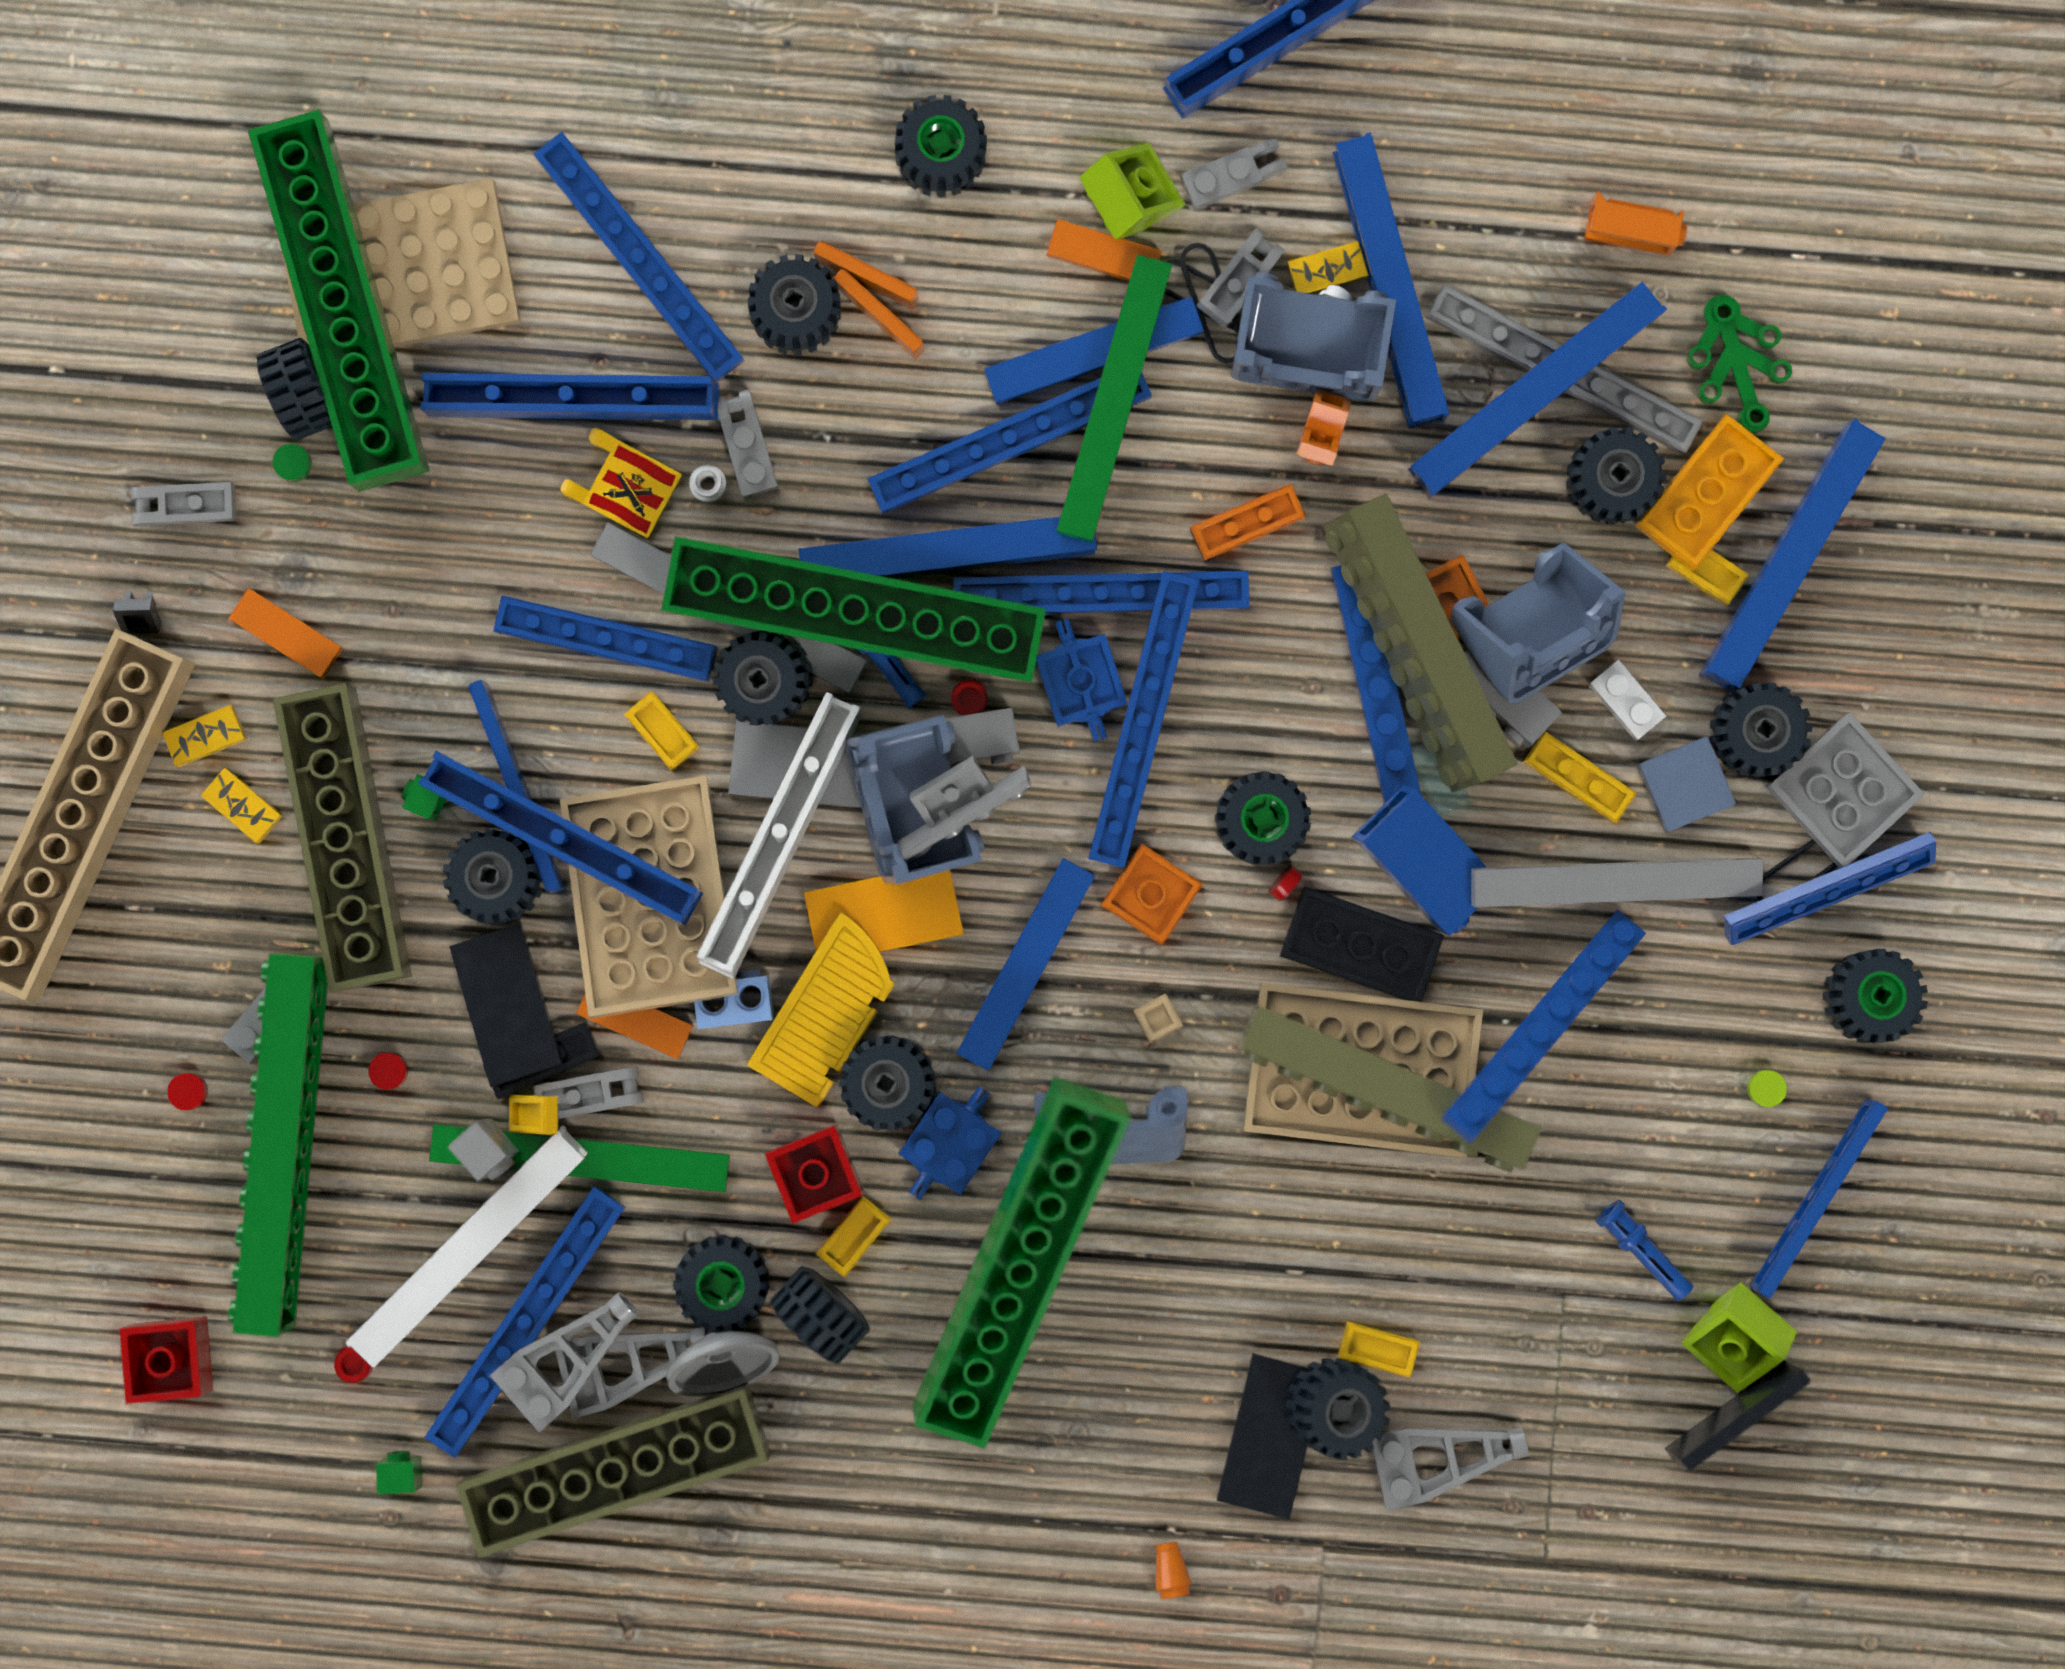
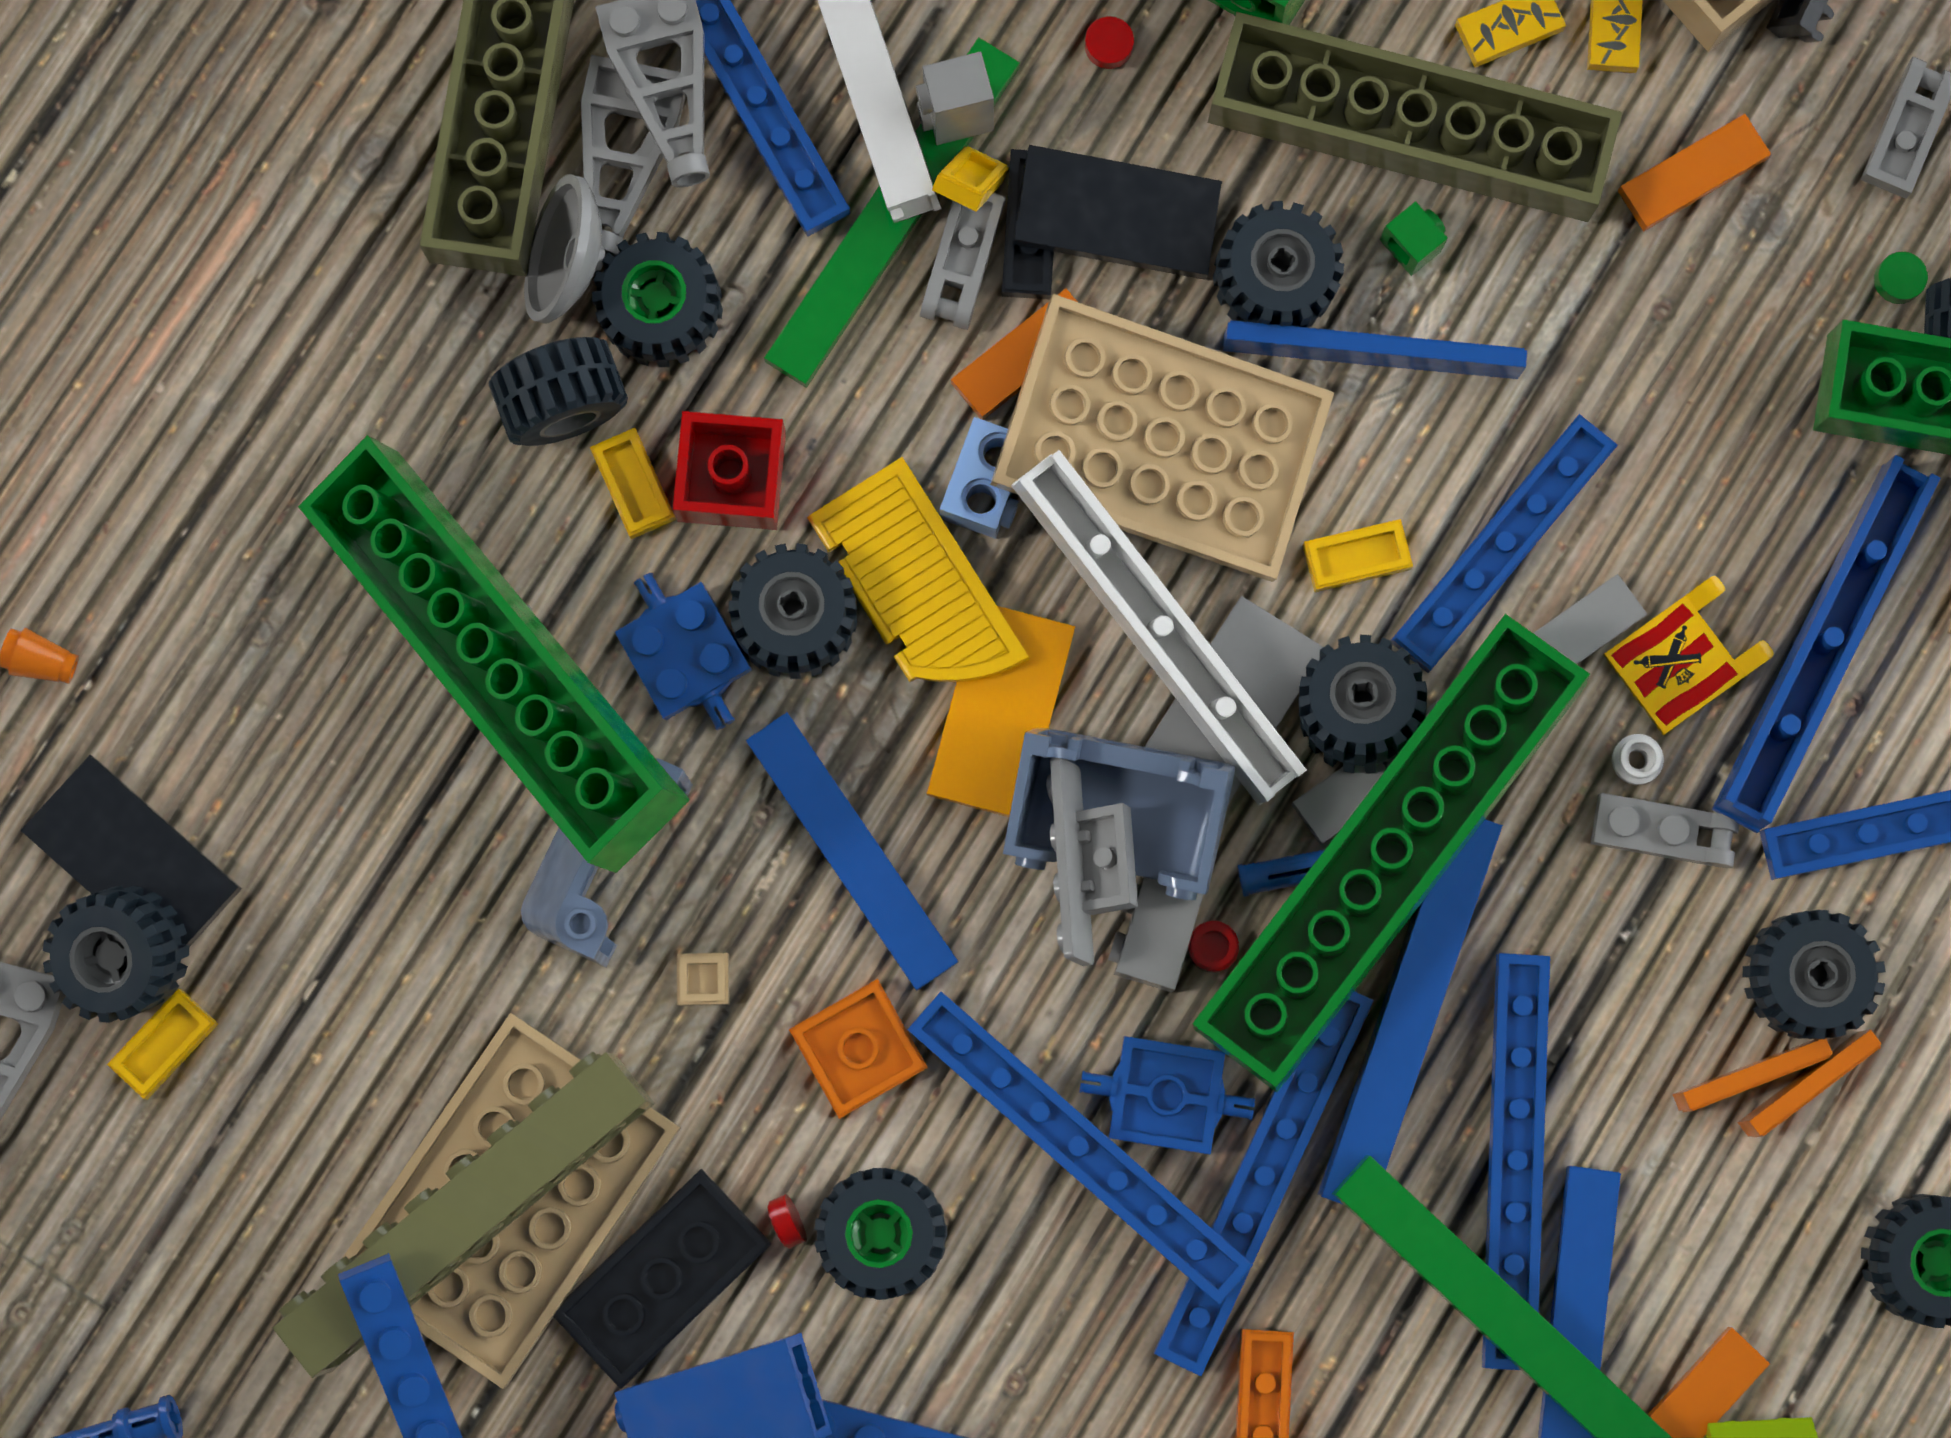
camera: 115 degrees right, 5 degrees down
blue tile [418,751,703,926] -> none

